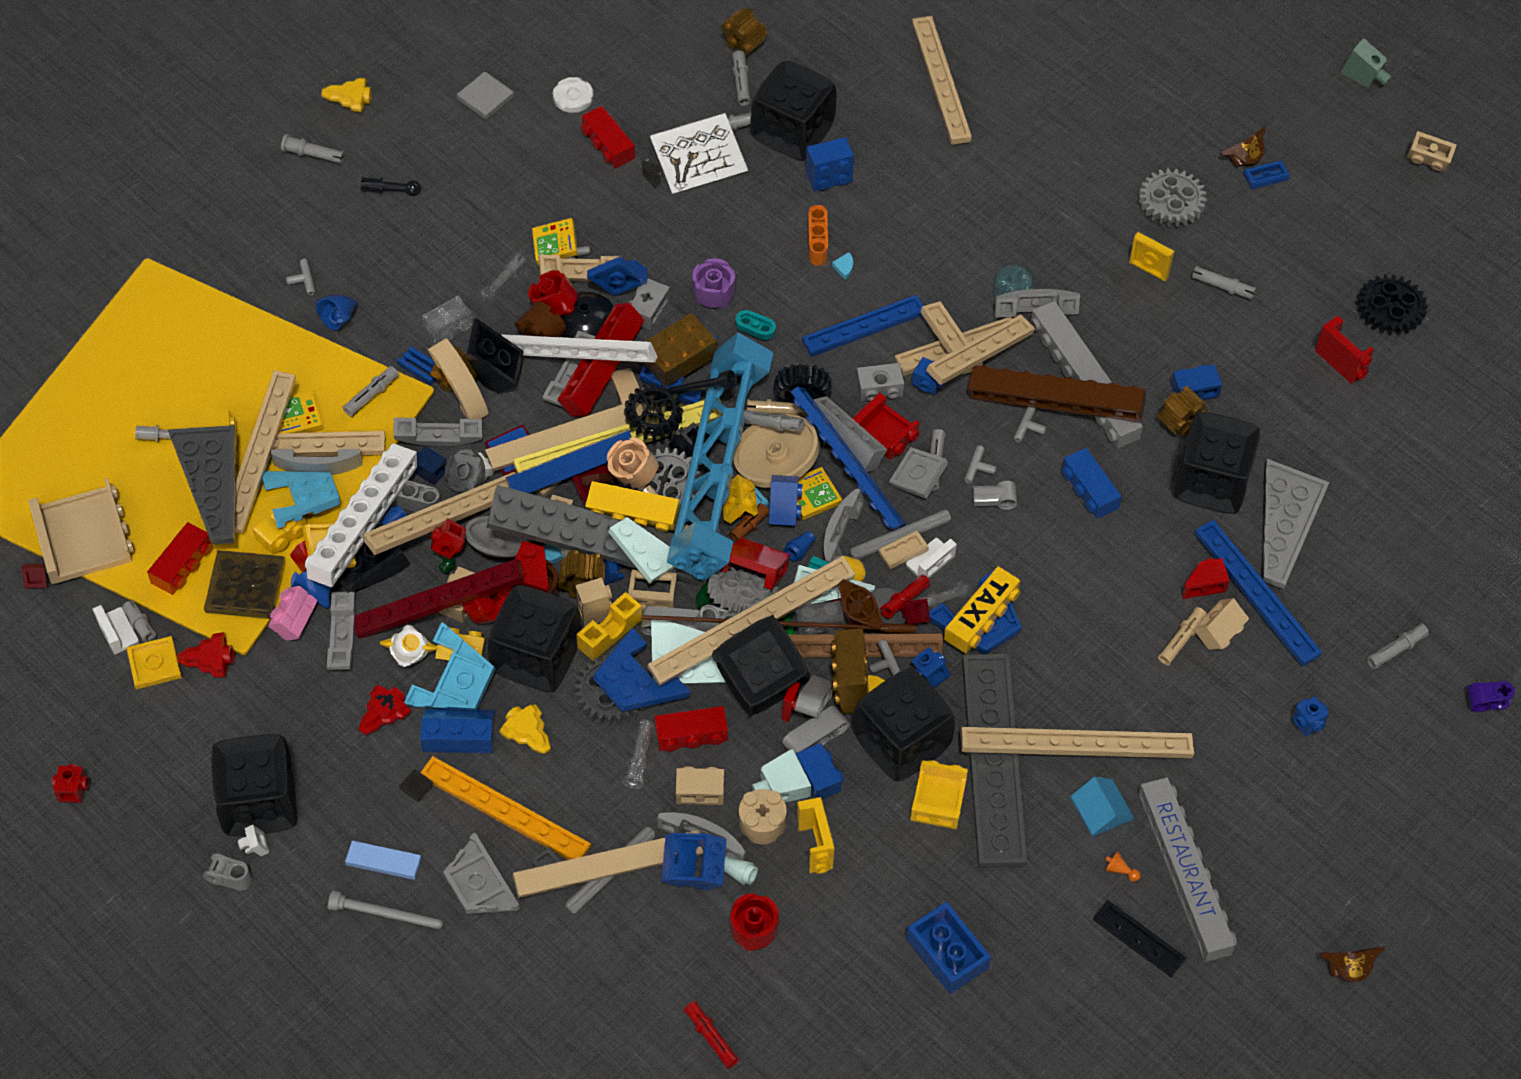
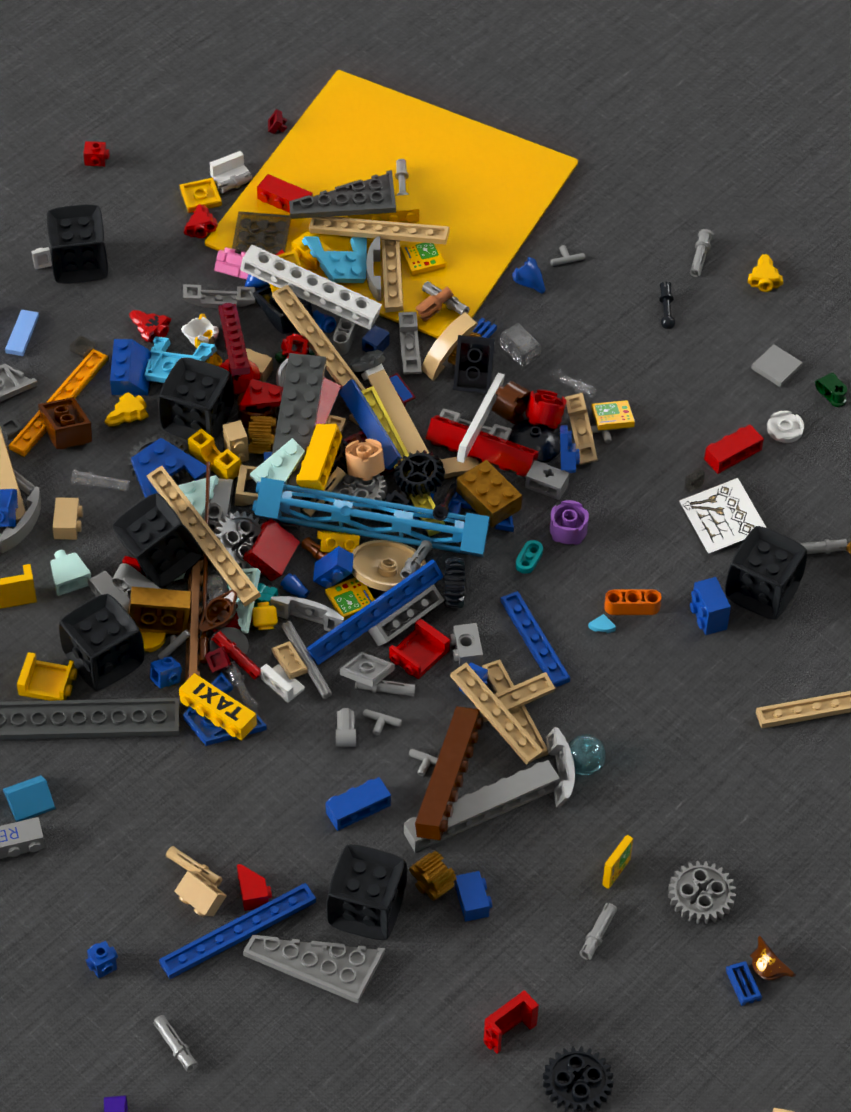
camera: 90 degrees right, 5 degrees down
tan panel [28,478,134,584] -> none
light grey piece [203,853,252,891] -> none
red brick [654,706,728,752] -> none
tan brick [739,789,787,845] -> none
tan pin [747,399,806,416] -> none
blue brick [796,743,844,799] -> none
tan plate [960,727,1194,758] -> none
none -> reddish brown slope [38,397,92,449]
none -> nougat arm [415,287,454,322]
none -> dark green piece [815,372,847,407]

